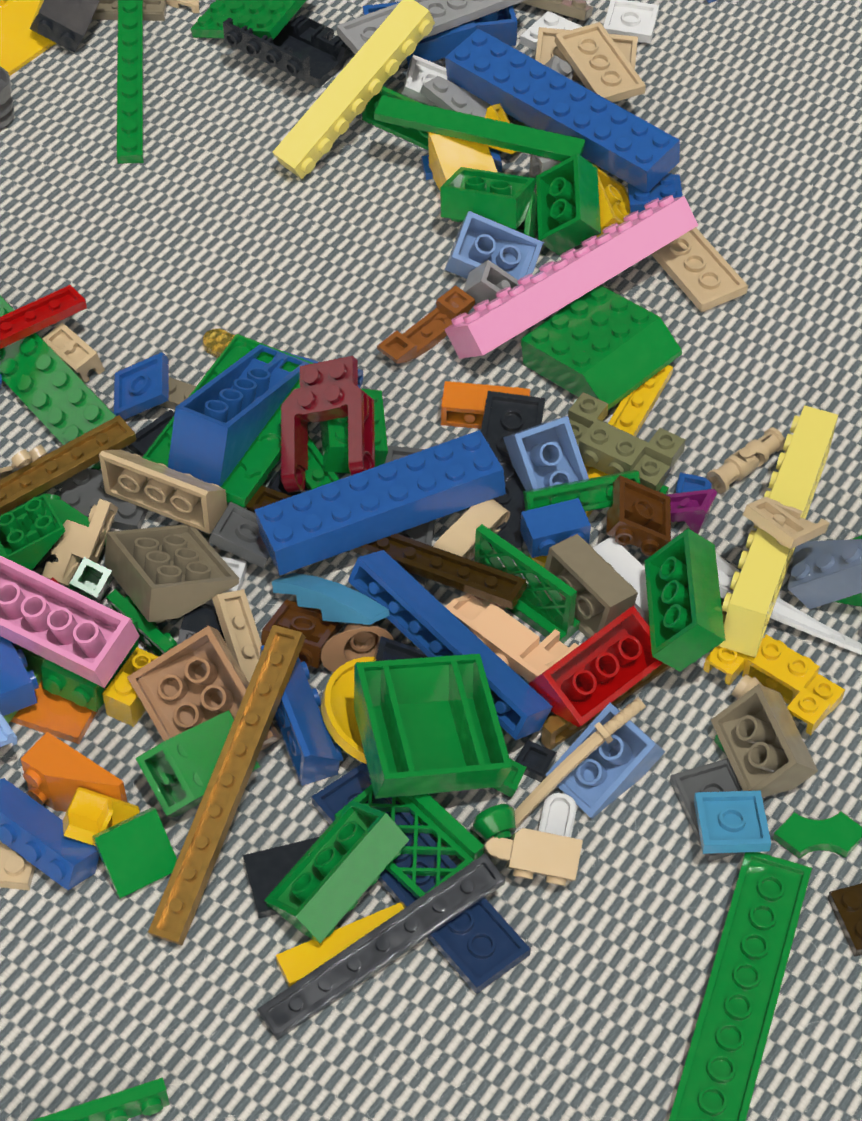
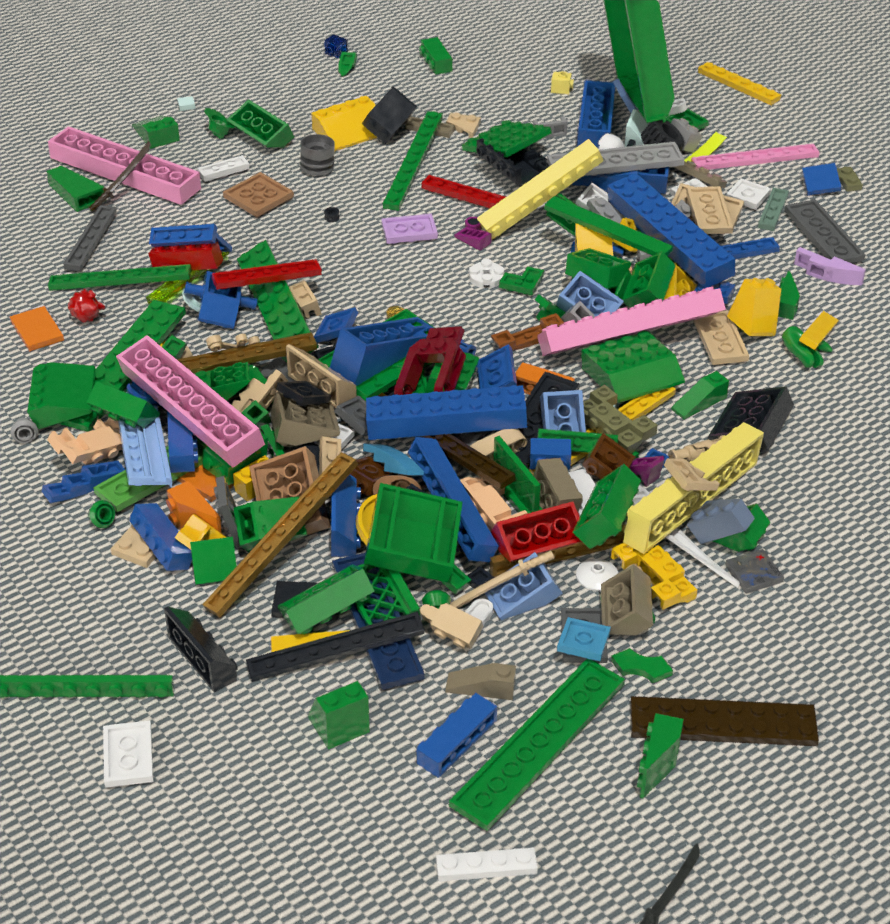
camera: 20 degrees right, 10 degrees down
none -> black slope [164,606,238,693]
none -> dark grey plate [214,476,242,549]
none -> black plate [276,381,331,407]
none -> green slope [308,681,370,750]
none -> black bush [324,207,340,223]
none -> lavender plate [381,214,438,244]
none -> blue brick [416,693,497,778]
none -> red plate [421,175,506,209]
none -> dark tan slope [445,663,516,700]
none -> magenta slope [454,227,491,251]
none -> magenta tile [465,217,482,230]
none -> white plate [469,259,504,288]
none -> blue tile [477,344,517,389]
none -> green plate [499,266,544,295]
none -> green slope [535,294,566,321]
none -> white dish [576,559,618,591]
none -> green slope [671,371,729,420]
none -> black slope [708,386,794,452]
none -> blue tile [721,237,780,259]
none -> yellow slope [727,278,781,336]
none -> sand green tile [758,188,789,231]
none -> green slope [778,271,800,320]
none -> green piece [782,326,833,368]
none -> dark grey plate [784,199,866,263]
none -> lavender slope [794,247,866,285]
none -> yellow tile [799,311,839,350]

